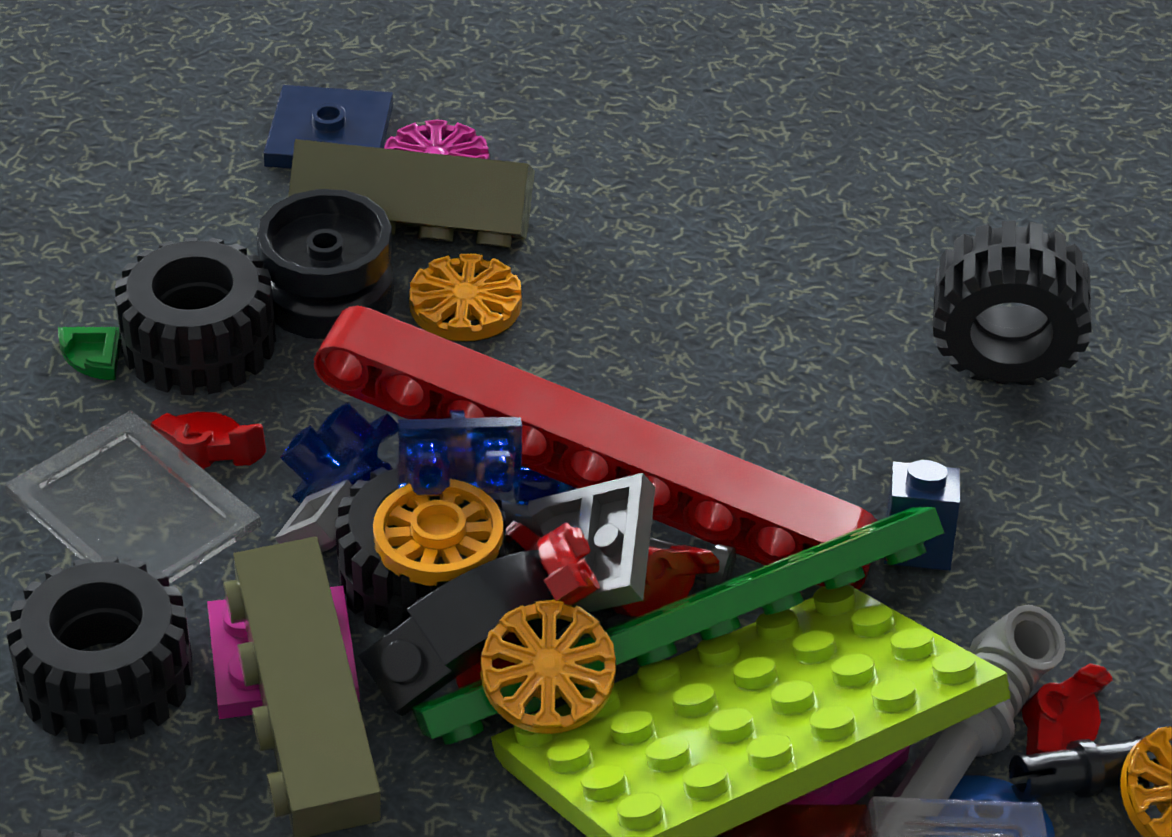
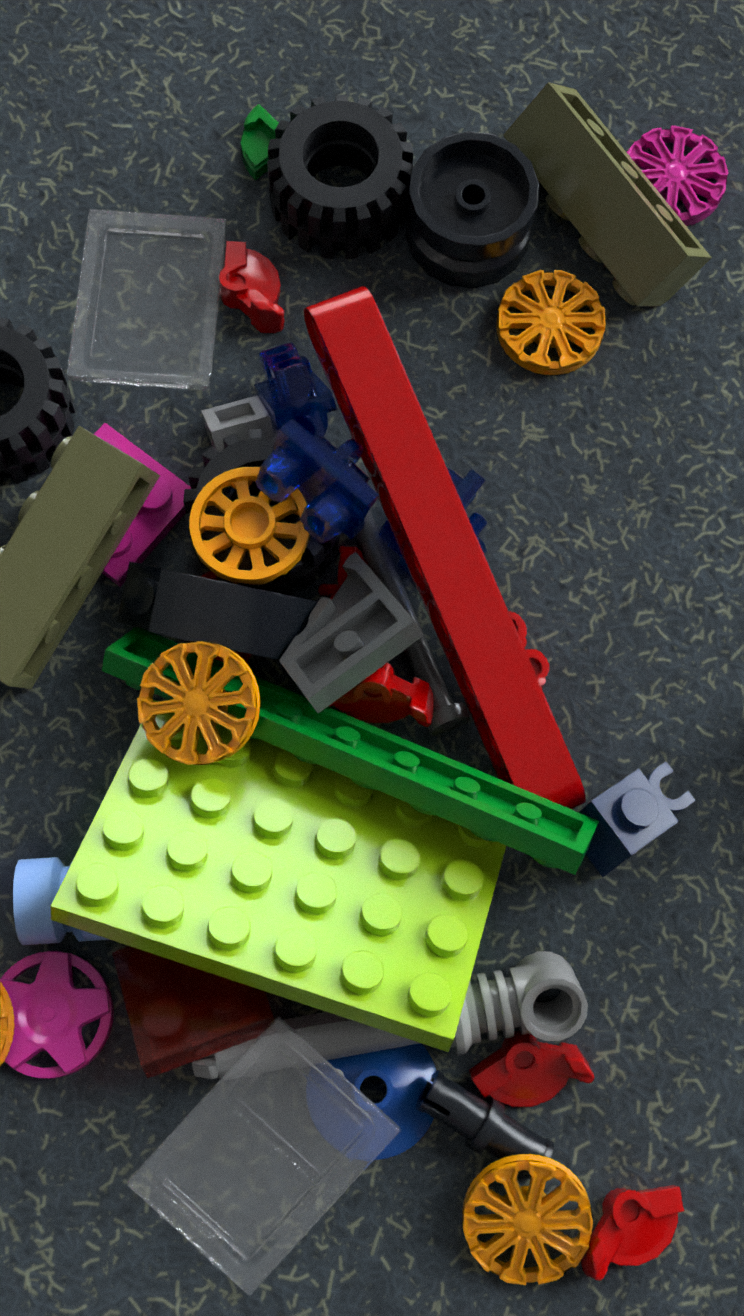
camera: 45 degrees right, 30 degrees up
dark blue plate [263,85,393,168] -> none
red piece [537,523,600,606] -> none

